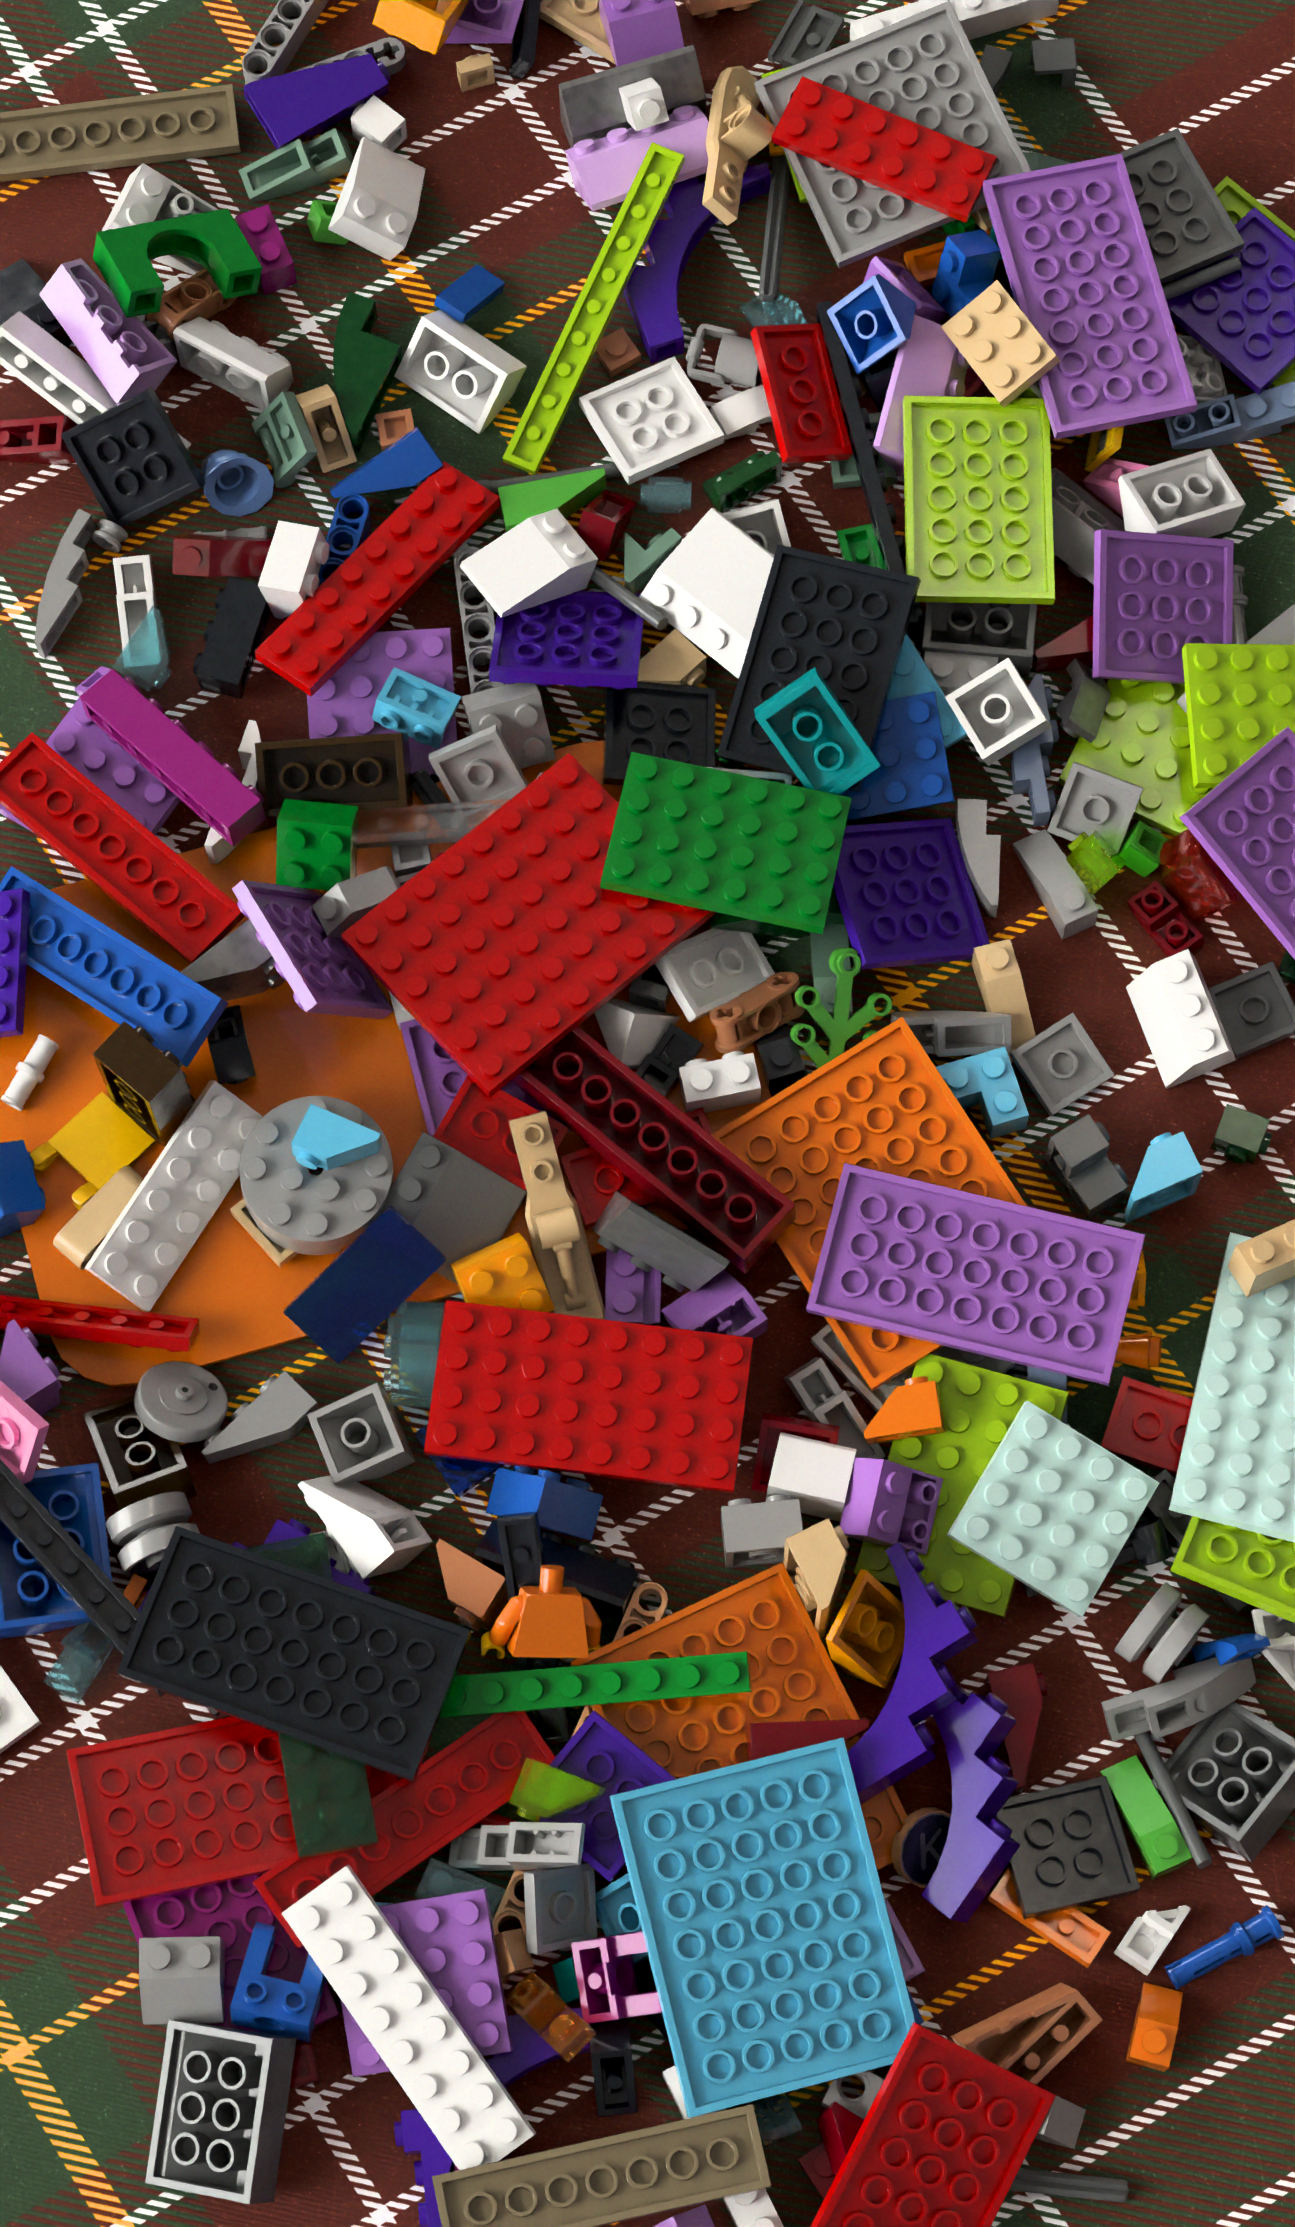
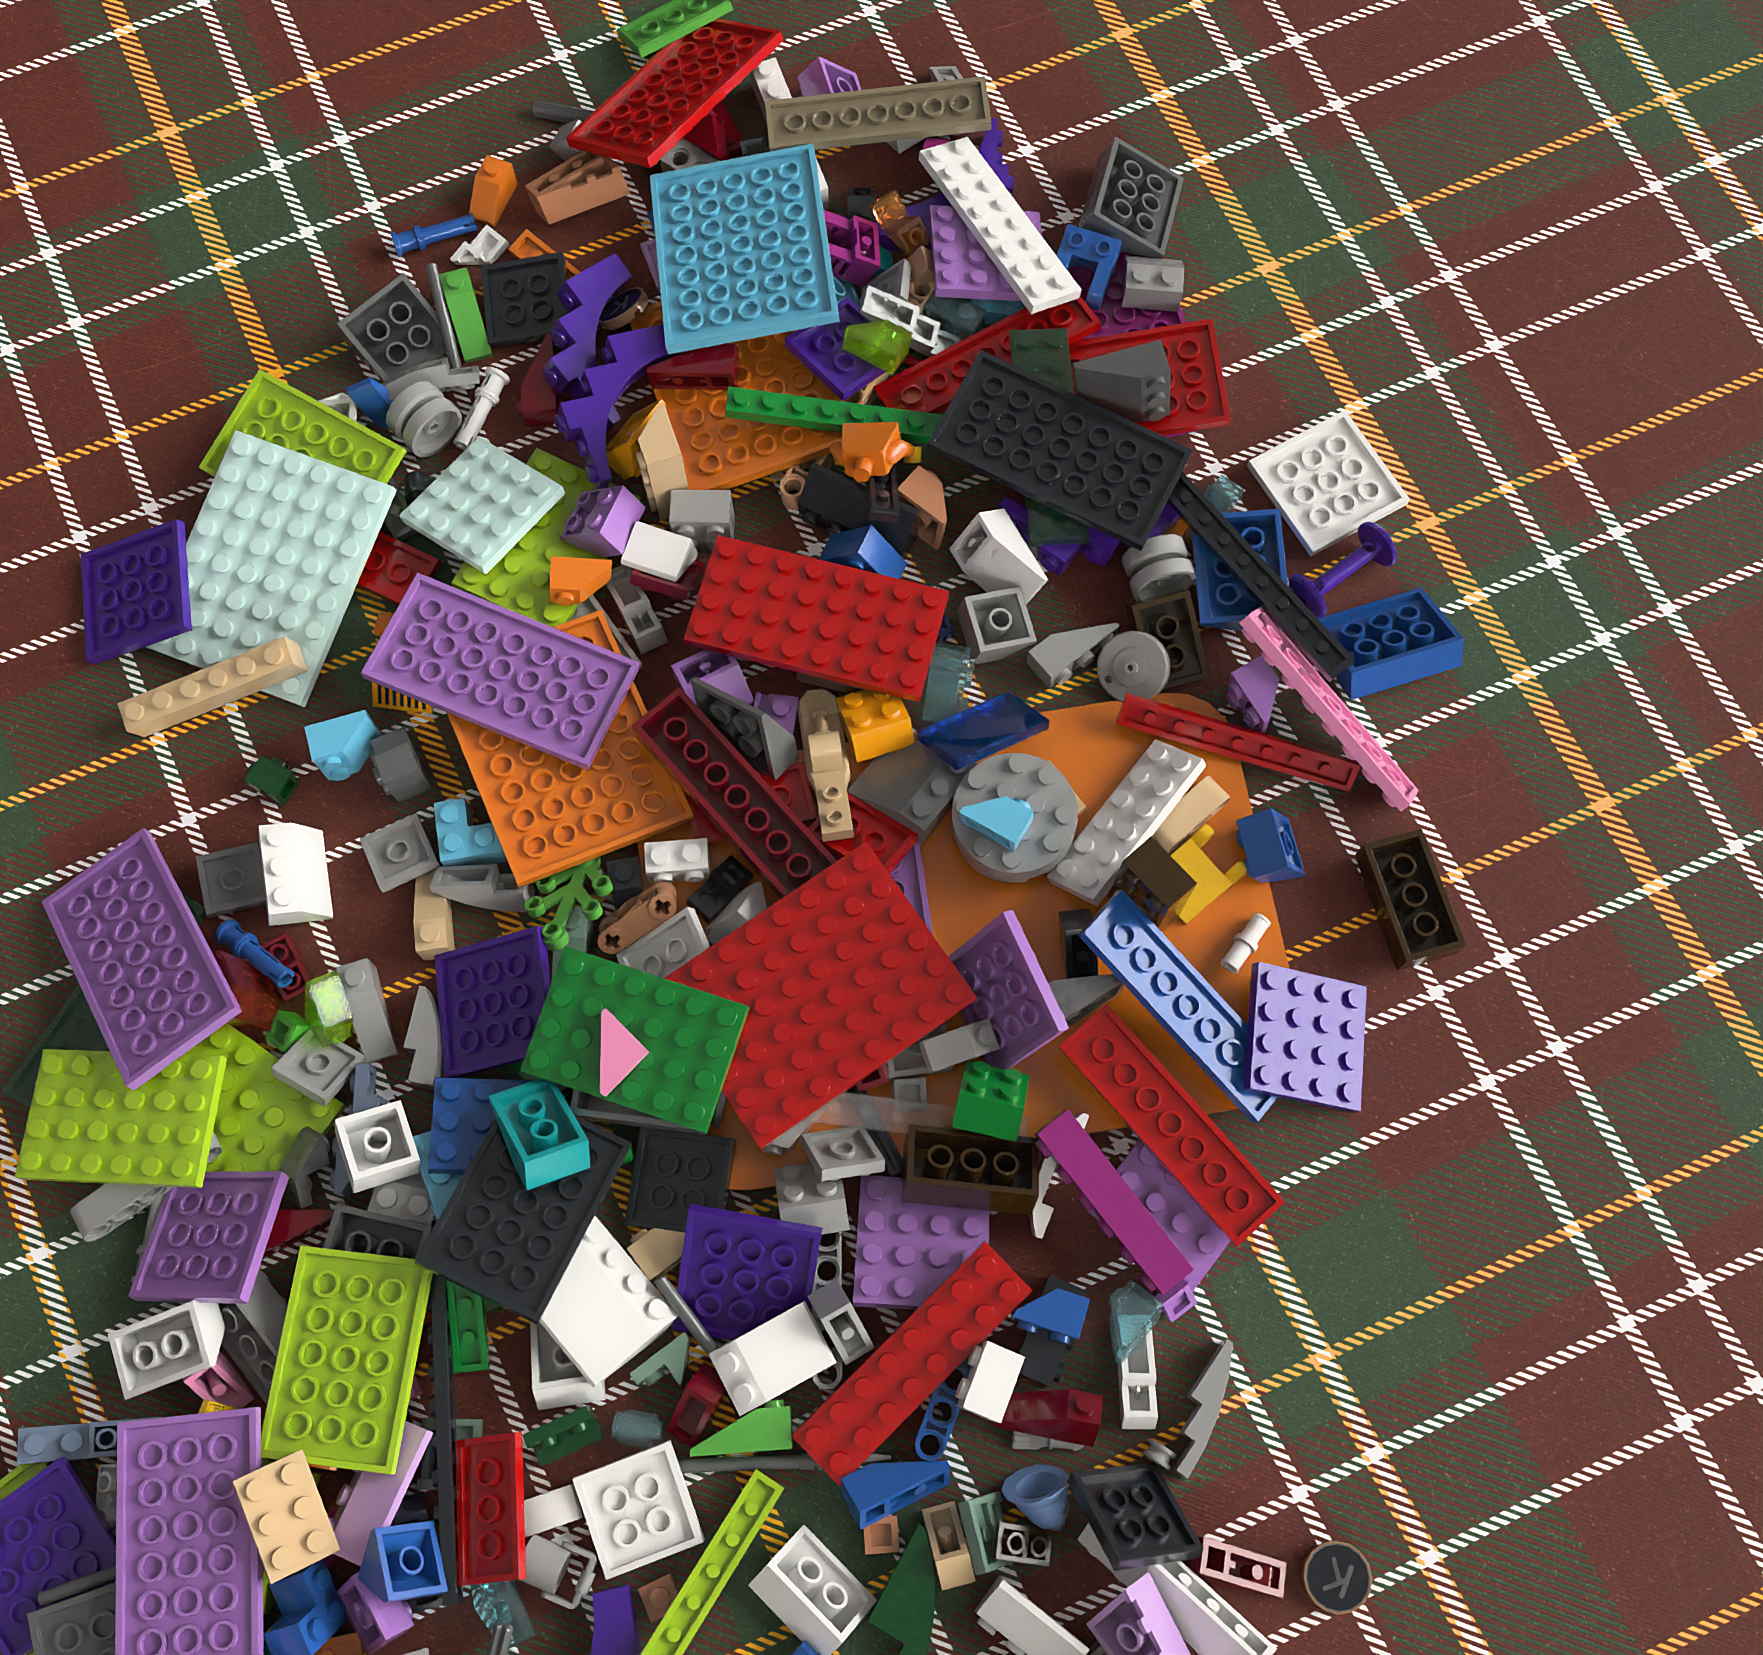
camera: 175 degrees left, 0 degrees up
medium azure bracket [372,667,461,748] -> none
none -> blue pin [215,919,294,988]
none -> white pin [453,367,510,451]
none -> bright pink tile [600,1009,649,1097]
none -> light grey slope [807,1279,875,1365]
none -> dark brown slope [992,1522,1053,1567]
none -> blue slope [1011,1288,1090,1344]
none -> dark grey slope [1073,340,1171,422]

